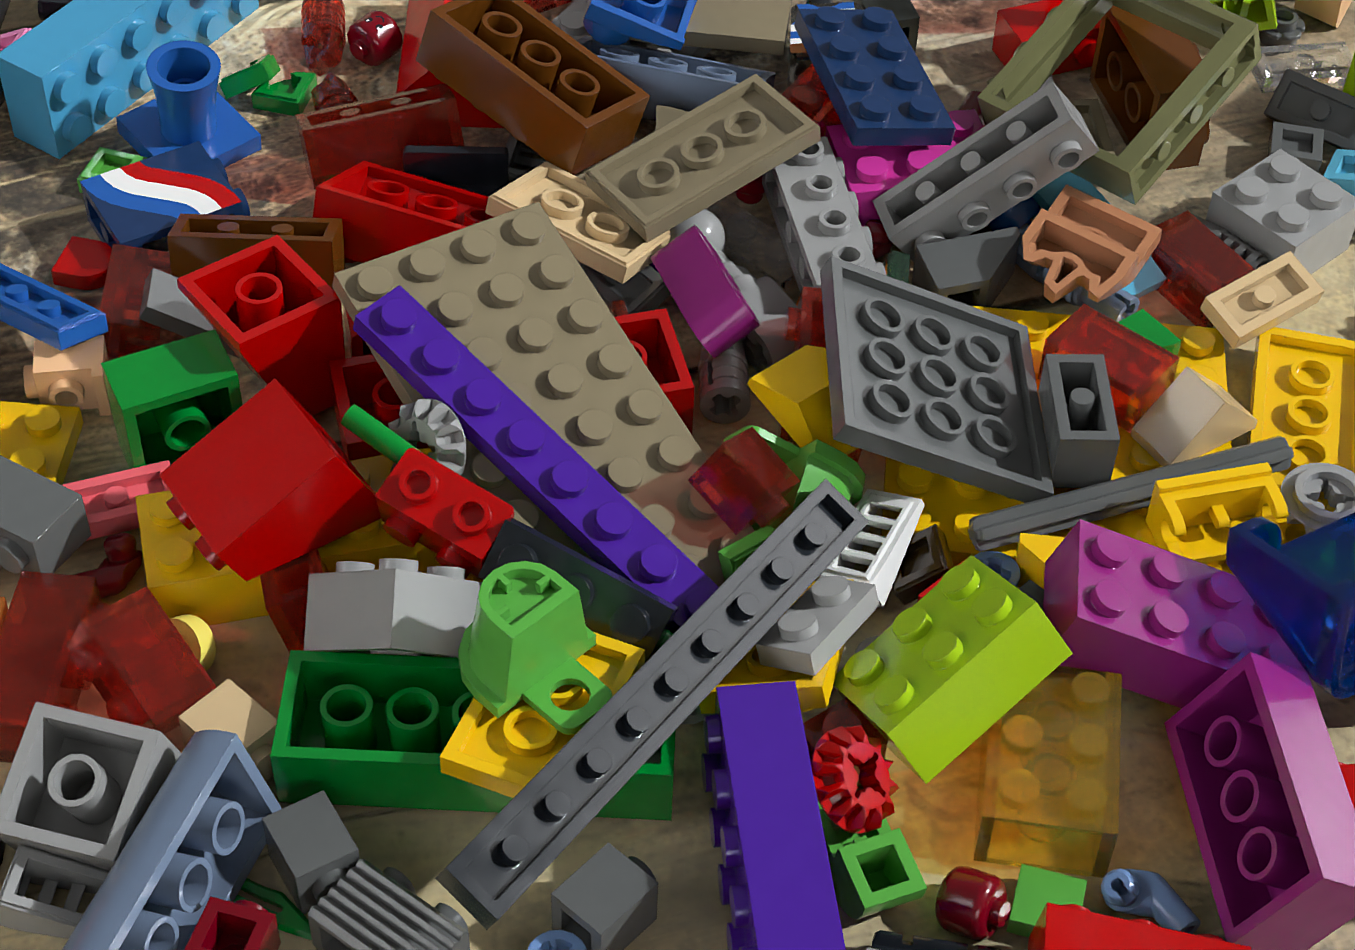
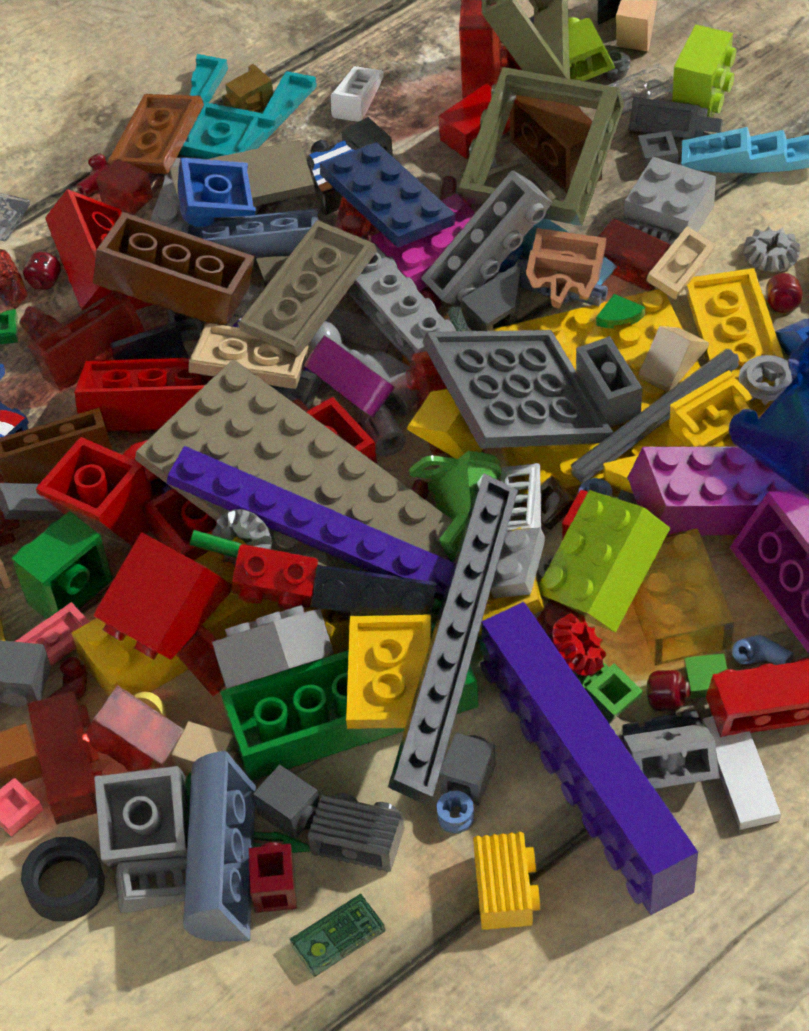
camera: 15 degrees left, 5 degrees up
bright green container [458,561,612,735] -> none
clear red brick [688,427,800,535] -> none
clear red brick [1037,304,1180,433] -> none

